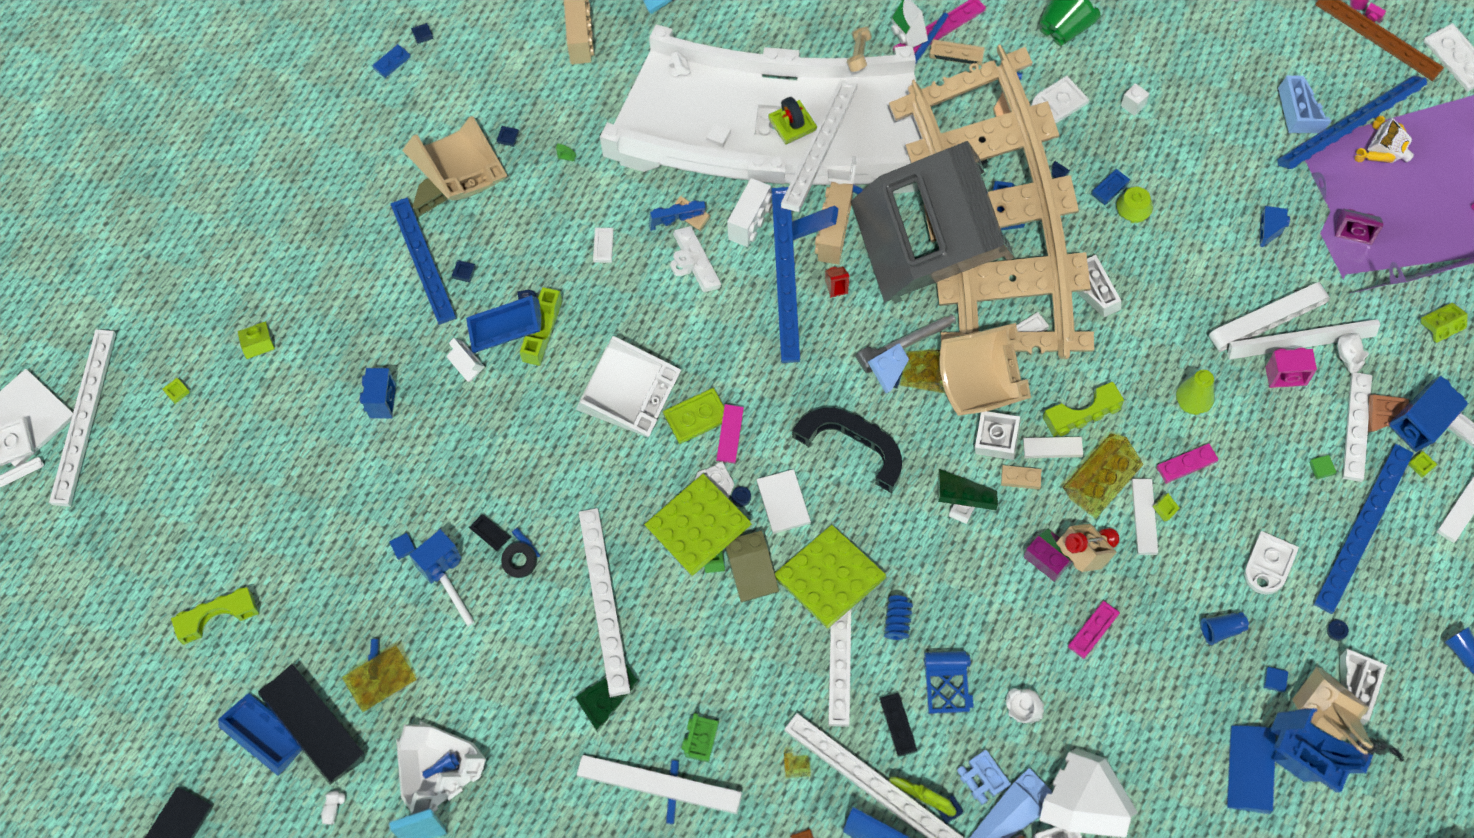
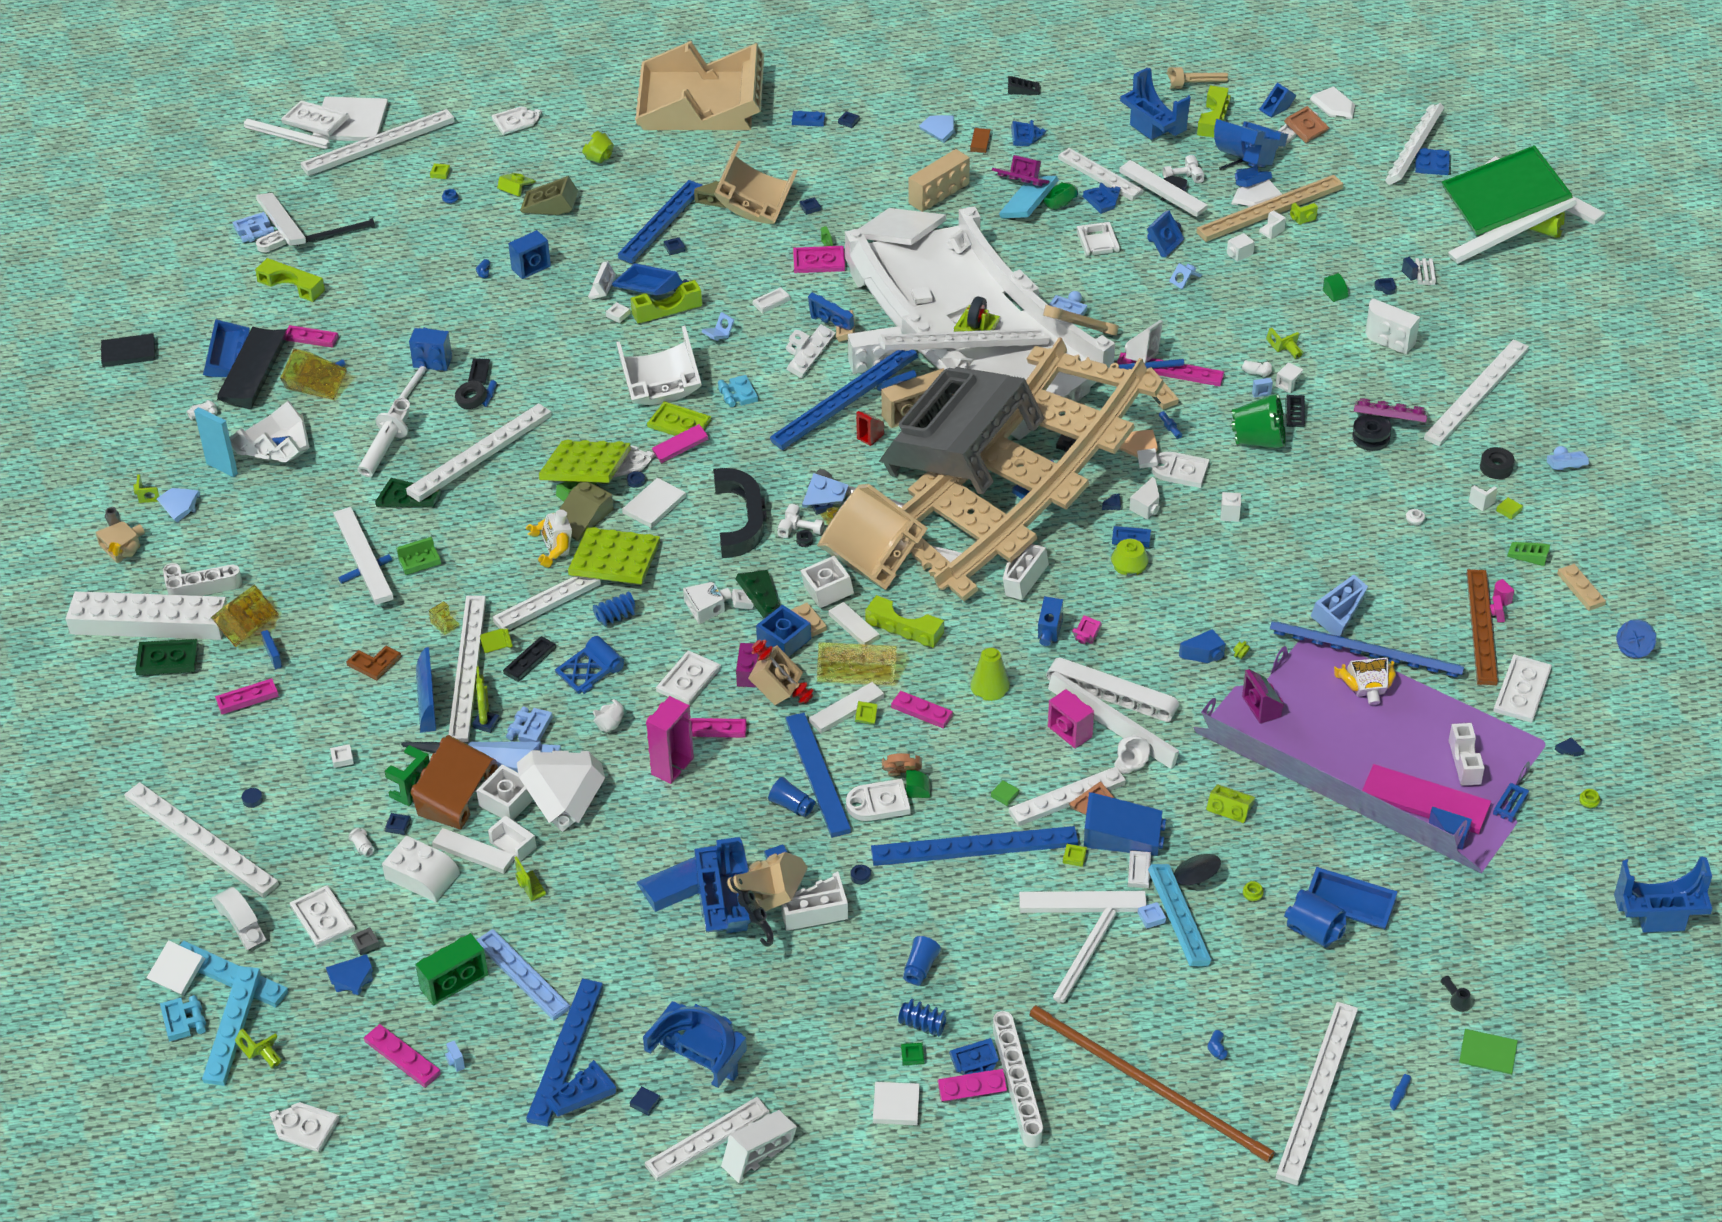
camera: 50 degrees right, 20 degrees down
none -> light blue plate [232,212,275,243]
none -> white tile [256,193,306,246]
none -> white plate [256,230,287,252]
none -> dark pink tile [286,325,339,348]
none -> black bar [296,218,375,247]
none -> white piece [357,398,410,478]
none -> blue plate [442,189,459,203]
none -> blue arm [476,259,491,279]
none -> lime bracket [480,628,513,653]
none -> white tile [491,106,542,135]
none -> olive slope [520,176,578,215]
none -> torso [526,510,572,568]
none -> lime cone [582,131,614,164]
none -> white plate [606,302,630,323]
none -> tan panel [635,41,764,130]
none -> dark pink piece [646,696,694,784]
none -> white tile [656,650,721,705]
none -> white torso [683,582,732,624]
none -> light blue bracket [702,312,735,341]
none -> medium azure plate [718,375,758,407]
none -> blue brick [756,605,811,657]
none -> white bar [777,504,825,538]
none -> blue tile [785,713,851,838]
none -> dark pink tile [793,246,845,273]
none -> black bush [796,530,813,547]
none -> white tile [859,208,946,245]
none -> nougat plate [882,753,922,776]
none -> green brick [906,770,930,798]
none -> blue torso [1038,596,1063,646]
none -> light blue plate [1049,291,1087,315]
none -> dark pink bracket [1072,615,1102,644]
none -> white slope [1129,477,1160,519]
none -> lime plate [1233,641,1250,659]

